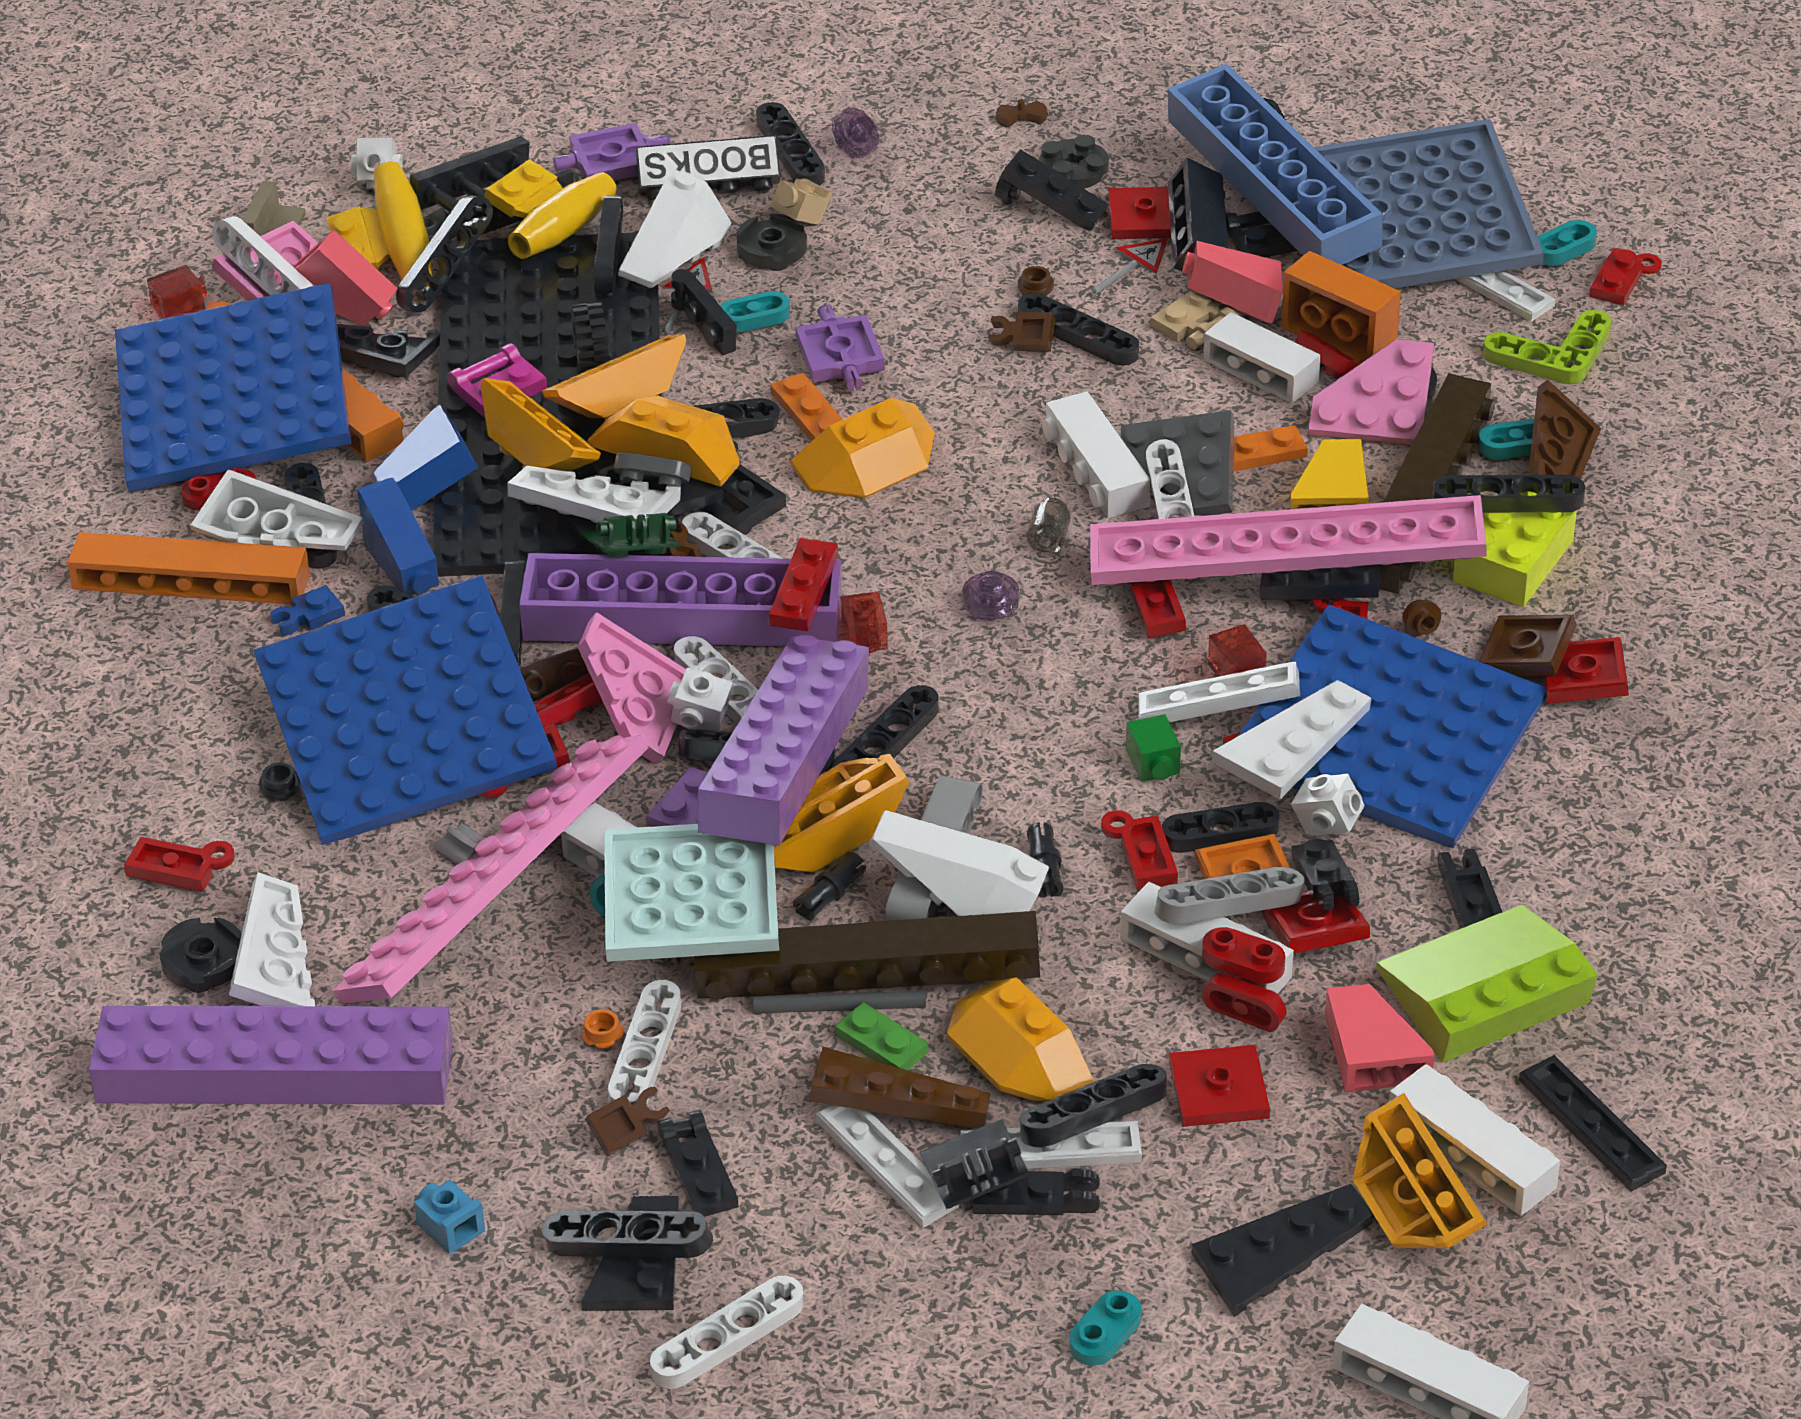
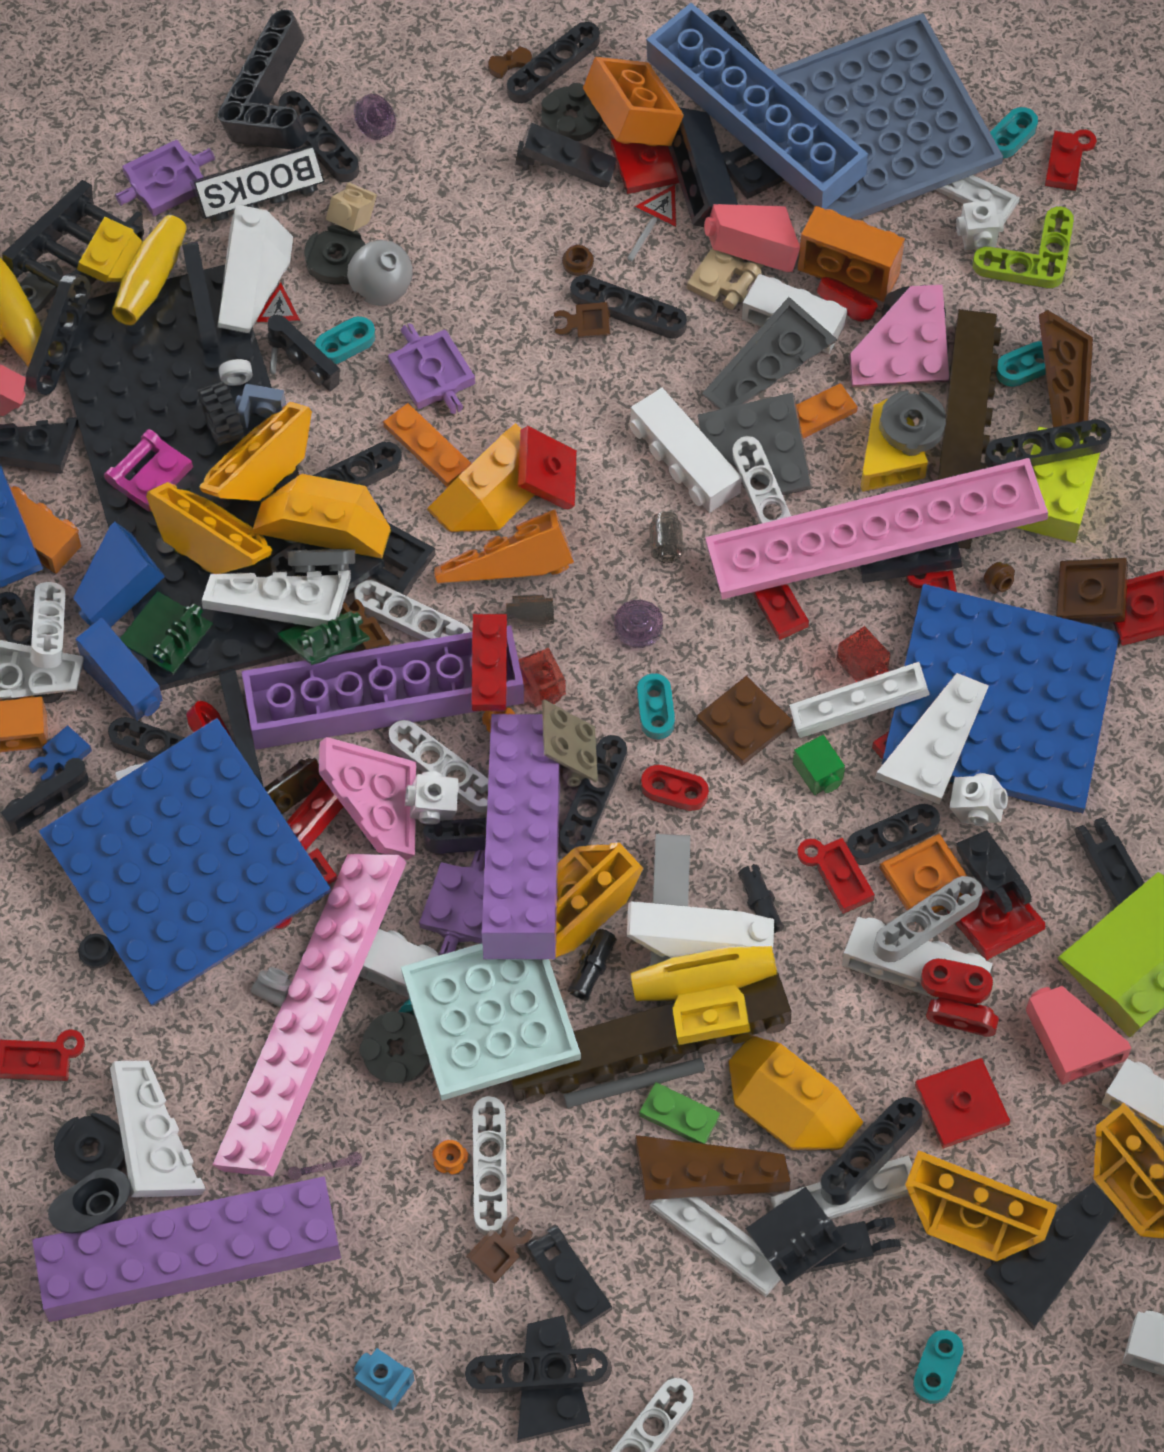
camera: 15 degrees left, 20 degrees up
none -> black plate [0,758,89,836]
none -> white beam [30,582,65,669]
none -> black piece [48,1168,131,1234]
none -> dark green hinge [120,591,213,674]
none -> black beam [218,9,308,150]
none -> white tile [219,359,253,386]
none -> sand blue bracket [235,384,286,428]
none -> hinge [287,1152,362,1181]
none -> light grey cylinder [347,239,413,306]
none -> pearl dark grey plate [359,1011,430,1084]
none -> orange wedge [434,509,574,583]
none -> clear smoke brick [506,594,554,629]
none -> black beam [507,22,600,103]
none -> red plate [518,426,577,509]
none -> dark tan hinge [542,699,598,787]
none -> orange brick [583,57,684,147]
none -> yellow plate [631,946,777,1045]
none -> teal plate [637,673,675,740]
none -> red plate [641,764,709,811]
none -> reddish brown plate [696,675,793,766]
none -> dark grey wing [702,297,837,410]
none -> dark grey plate [879,391,946,456]
none -> light orange wedge [905,1150,1058,1262]
none -> white brick [956,201,1004,250]

